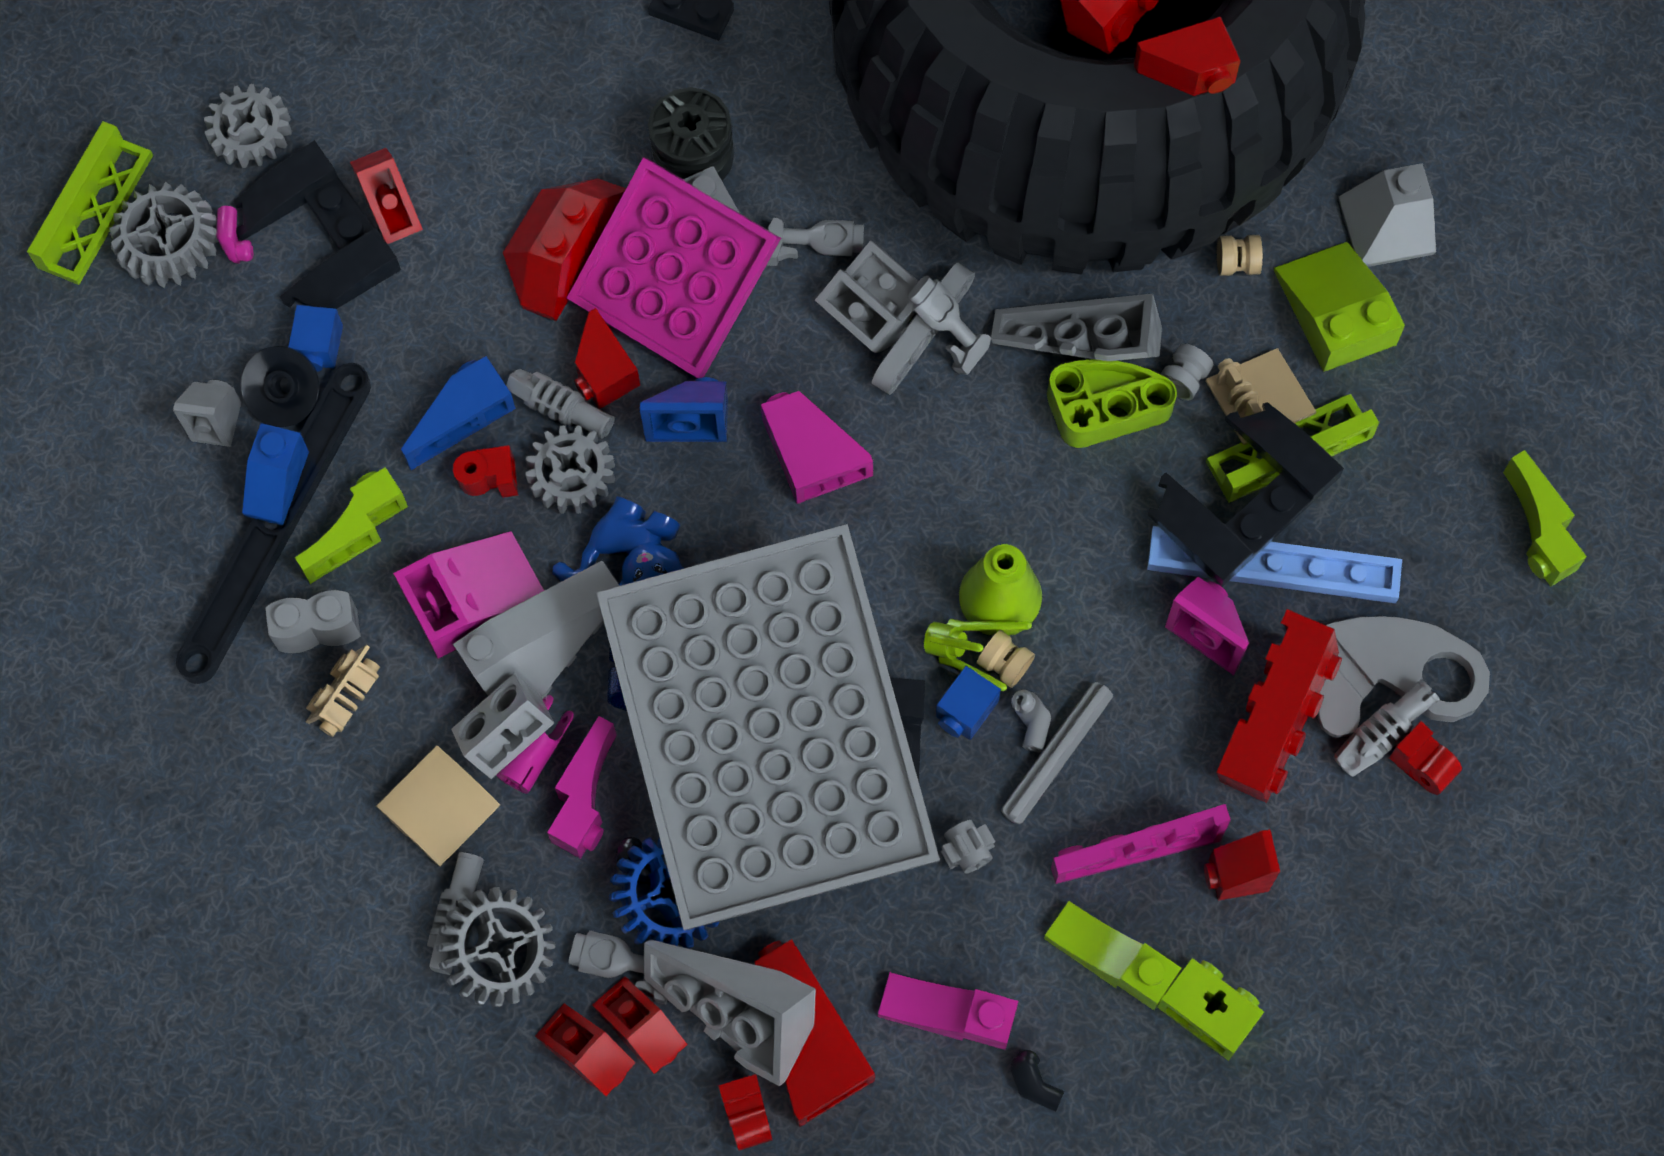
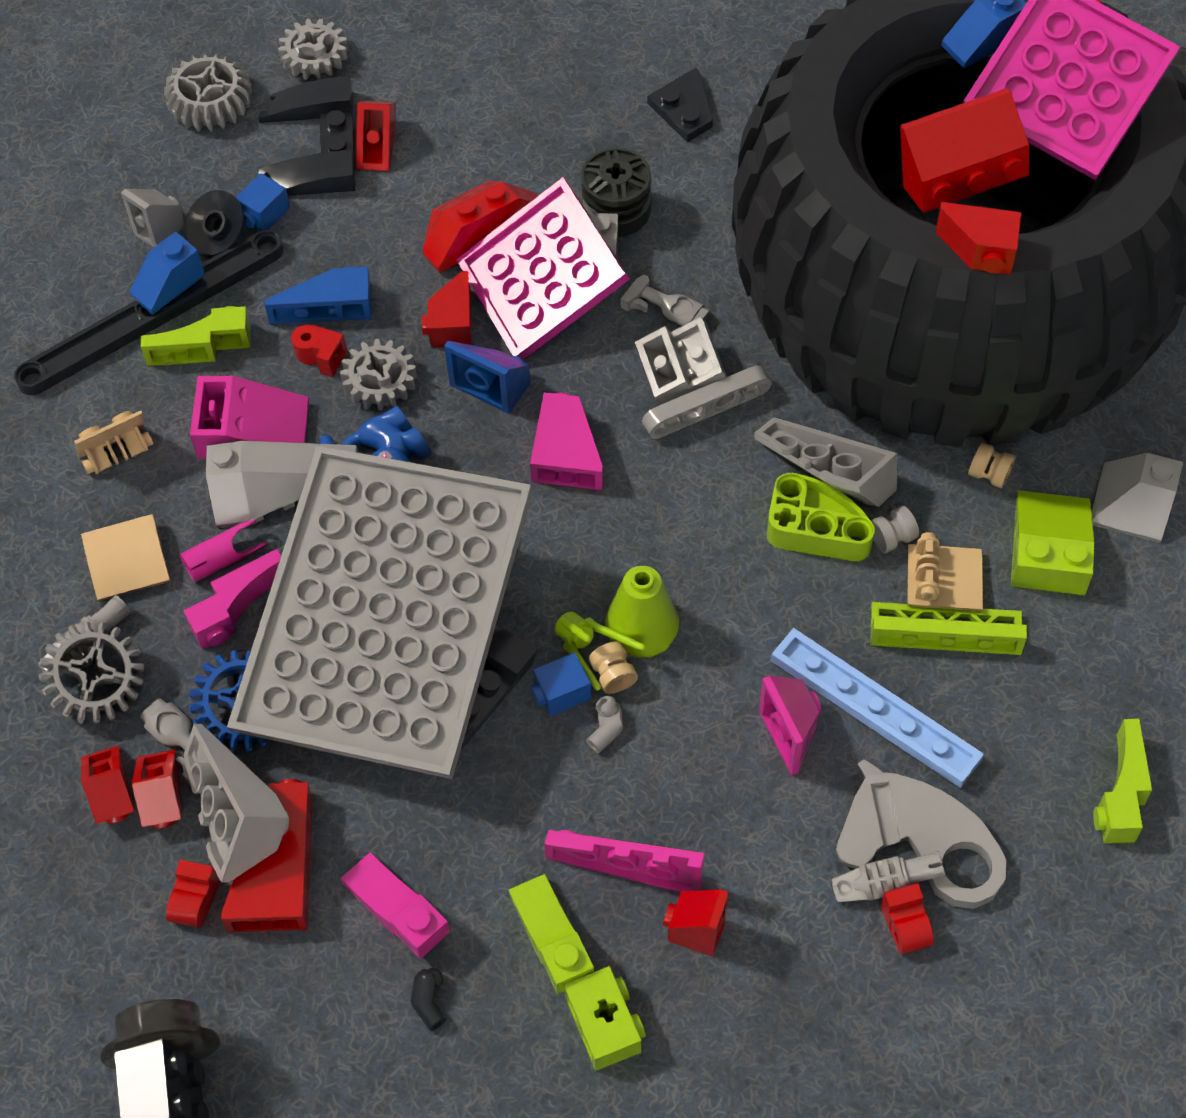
camera: 30 degrees right, 10 degrees down
lime fence [27,121,153,285] -> none
dark pink arm [216,206,254,264] -> none
light grey brick [265,590,361,653] -> none
light grey brick [451,673,554,779] -> none
light grey hinge [506,369,615,439] -> none
light grey piece [908,276,991,375] -> none
light grey gear [941,820,996,874] -> none
light grey axle [1001,682,1113,825] -> none
black wedge [1148,402,1344,587] -> none
red wedge [1216,609,1342,803] -> none

